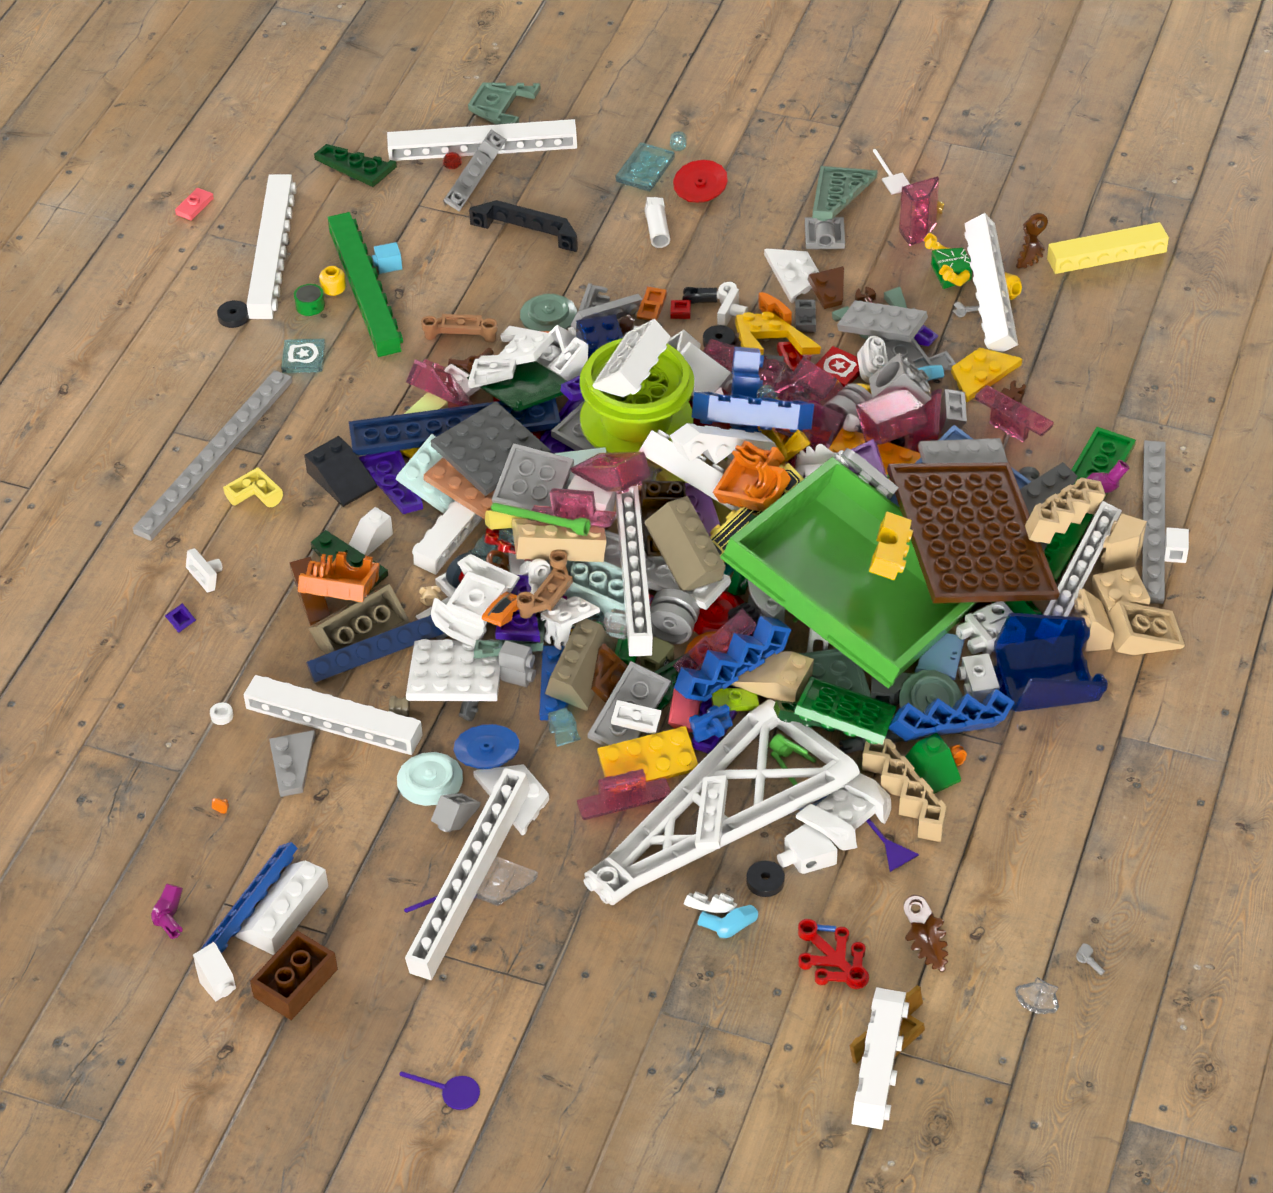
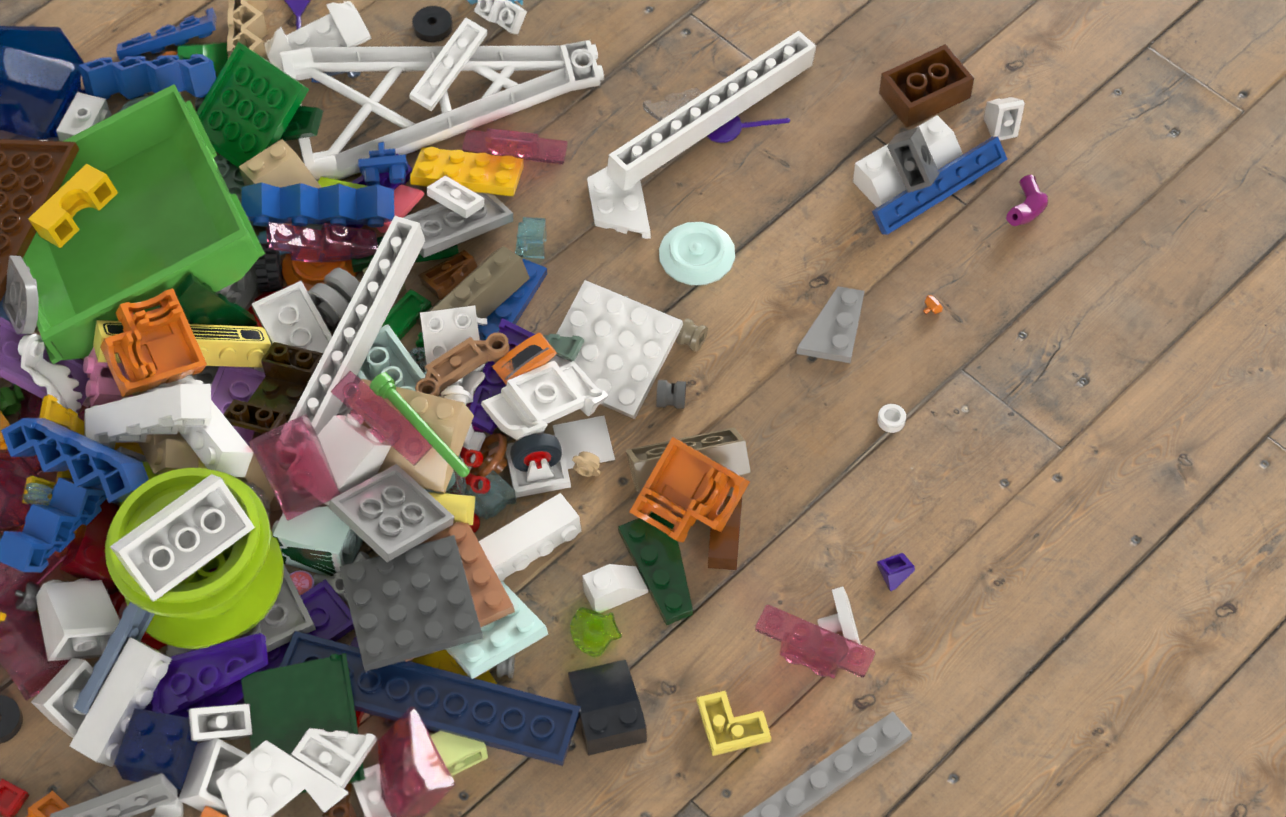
camera: 155 degrees left, 10 degrees up
white brick [244,675,423,755] -> none
dark blue plate [306,615,446,683] -> none
dark purple wing [358,450,423,514] -> none
light grey slope [431,793,481,832] -> none
blue piece [453,724,520,769] -> none
light grey brick [499,641,536,688] -> none
clear head [603,608,628,640] -> none
reddish brown plate [619,314,635,334] -> none
dark tan slope [645,496,726,592] -> none
bright green plant [769,734,816,786] -> none
white torso [777,823,838,874] -> none
none -> blue wing [116,7,216,61]
none -> clear neon green animal [570,607,622,658]
none -> dark grey wheel [656,380,686,409]
none -> clear pink bracket [755,605,875,679]
none -> dark grey brick [887,127,940,193]

